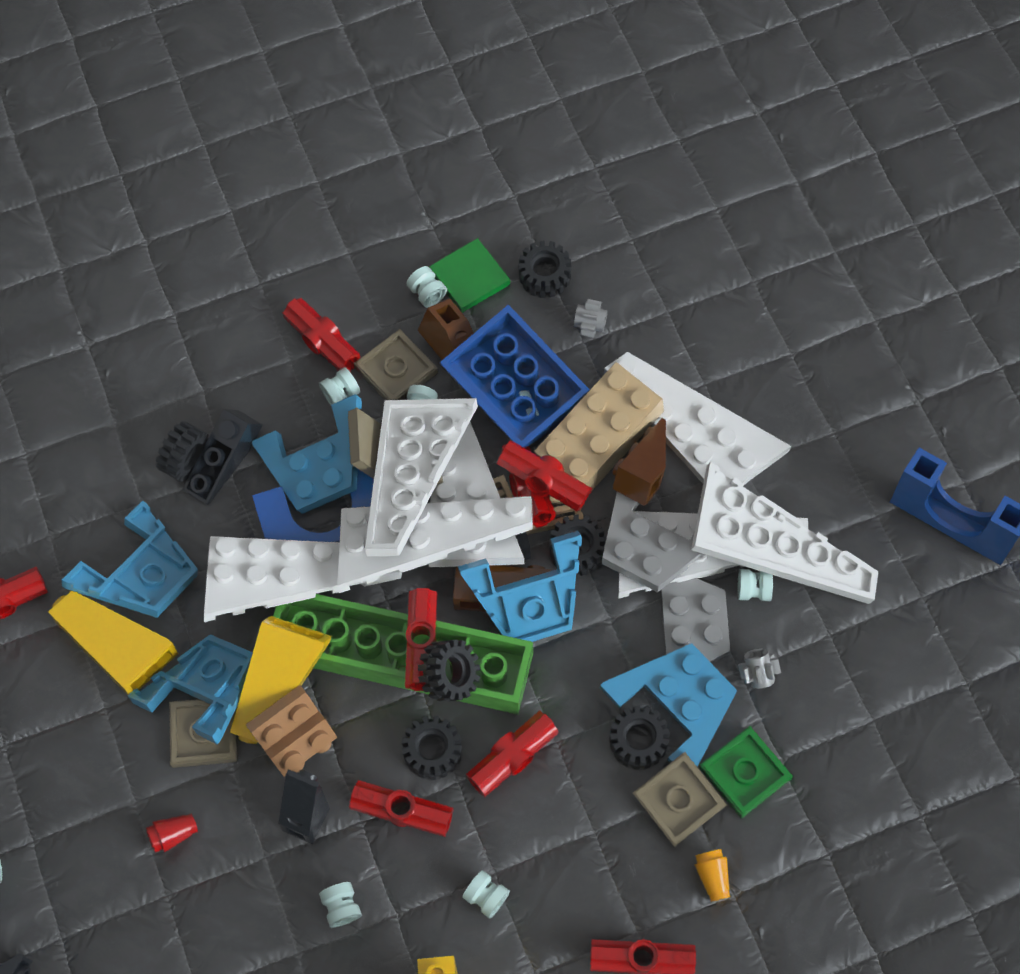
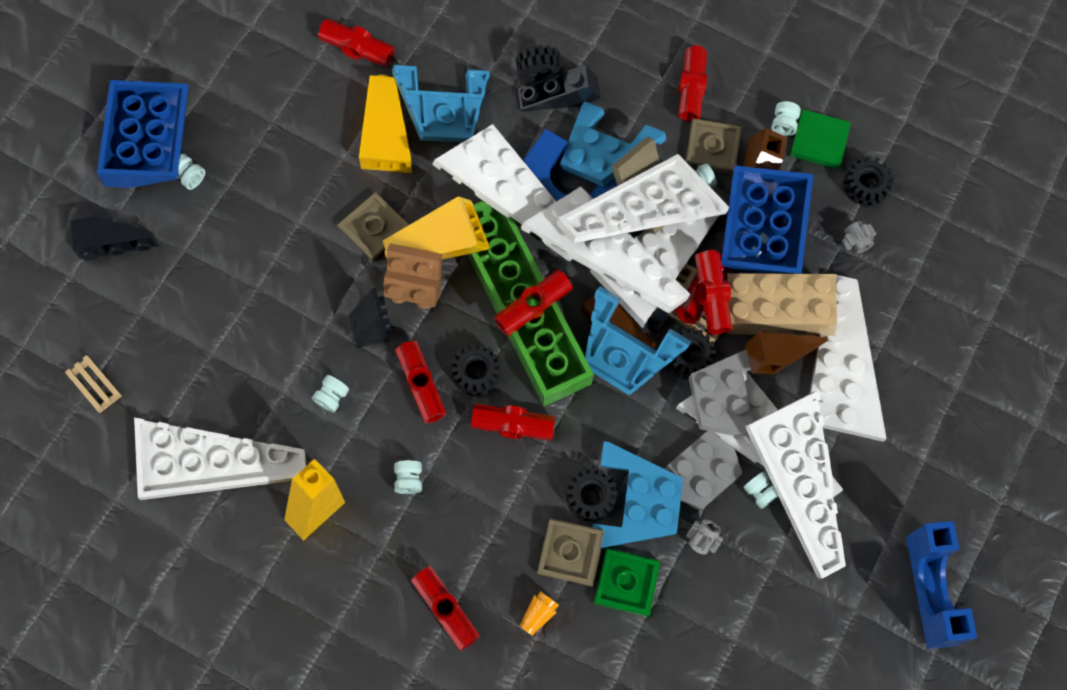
camera: 45 degrees right, 5 degrees up
dark azure wing [128,634,253,744] -> none
red cone [145,813,198,853] -> none
light aqua wheel [319,367,360,405] -> none
black tyre [418,640,480,701] -> none

